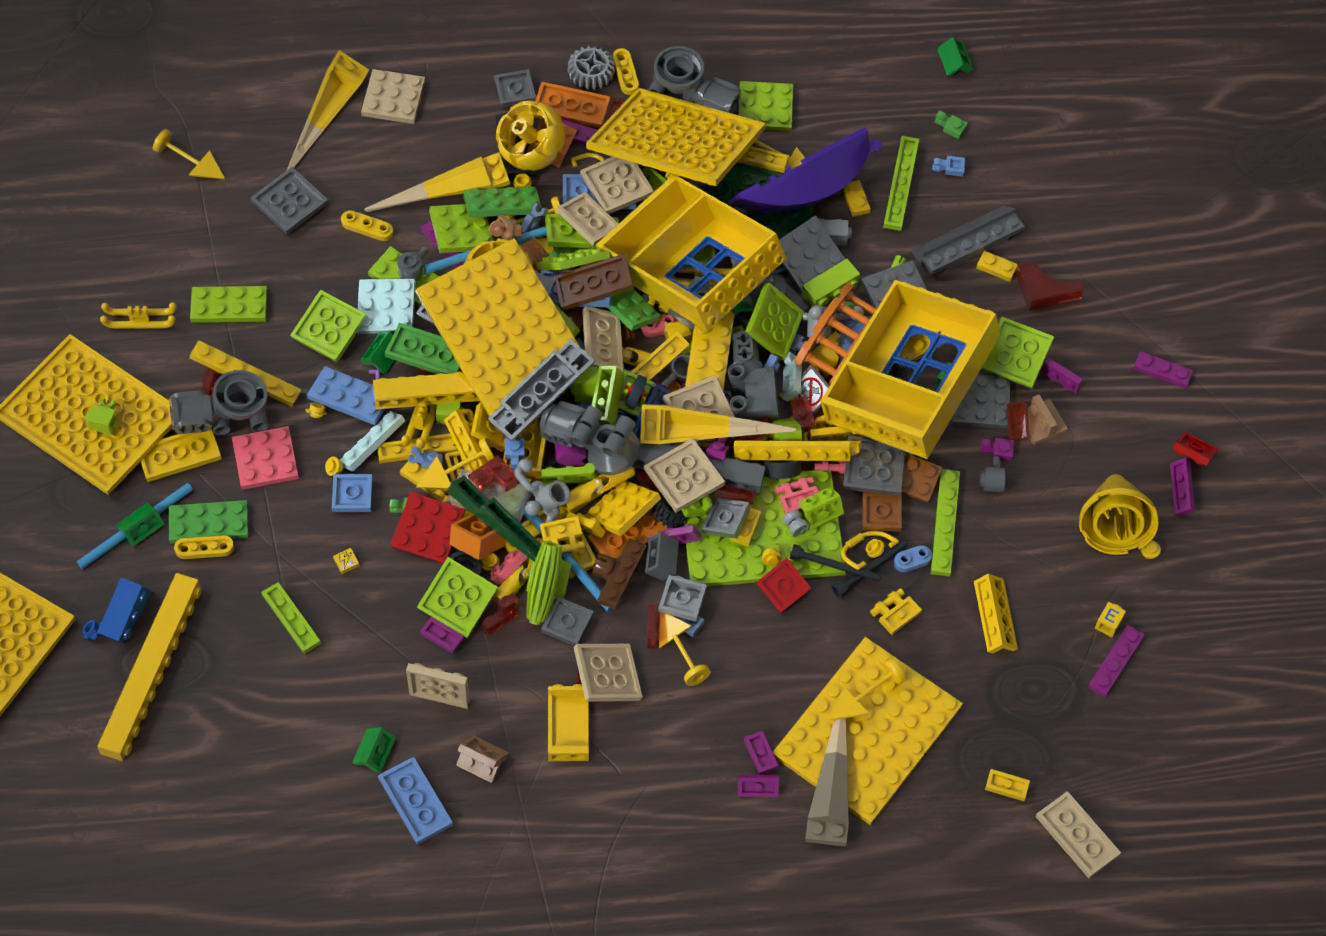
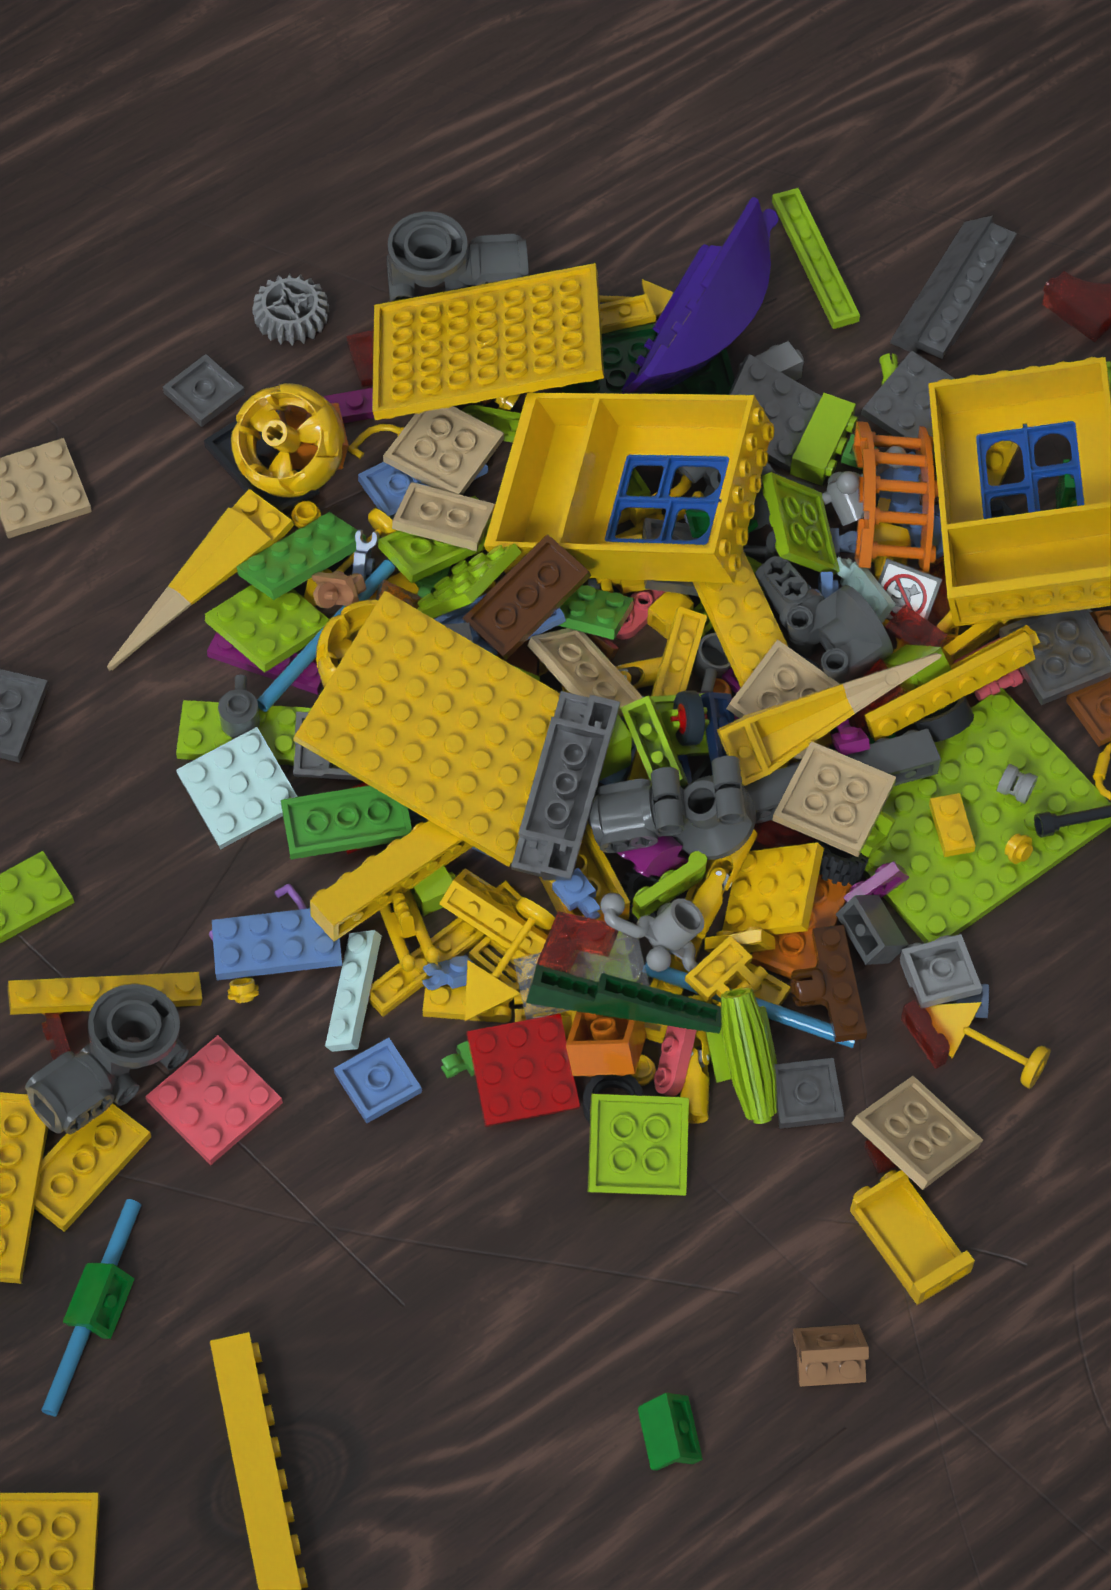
camera: 30 degrees left, 0 degrees up
blue plate [83,620,101,640] -> none
blue wedge [97,578,153,643] -> none
bright green plate [169,500,248,544] -> none
yellow plate [174,535,234,559] -> none
lime plate [262,582,321,654] -> none
lime plate [290,290,368,363] -> none
yellow plate [325,457,343,476] -> none
tile [333,548,360,574] -> none
yellow plate [341,211,393,241] -> none
green panel [360,331,394,374] -> none
medium blue plate [378,757,453,845] -> none
tan plate [406,663,470,709] -> none
magenta plate [420,617,464,654] -> none
yellow plate [471,402,507,452] -> none
clear red plate [482,593,519,637] -> none
orange plate [535,82,611,129] -> none
yellow plate [613,48,639,95] -> none
flat silver plate [701,498,751,539] -> none
clear red plate [715,485,757,505] -> none
lime plate [738,81,793,132] -> none
red plate [756,558,811,613] -> none
coral plate [775,477,819,515] -> none
lime bracket [798,487,844,530] -> none
yellow plate [842,180,870,217] -> none
medium blue plate [932,155,965,177] -> none
bright green plate [934,111,968,139] -> none
green panel [937,37,974,76] -> none
yellow plate [976,251,1018,282] -> none

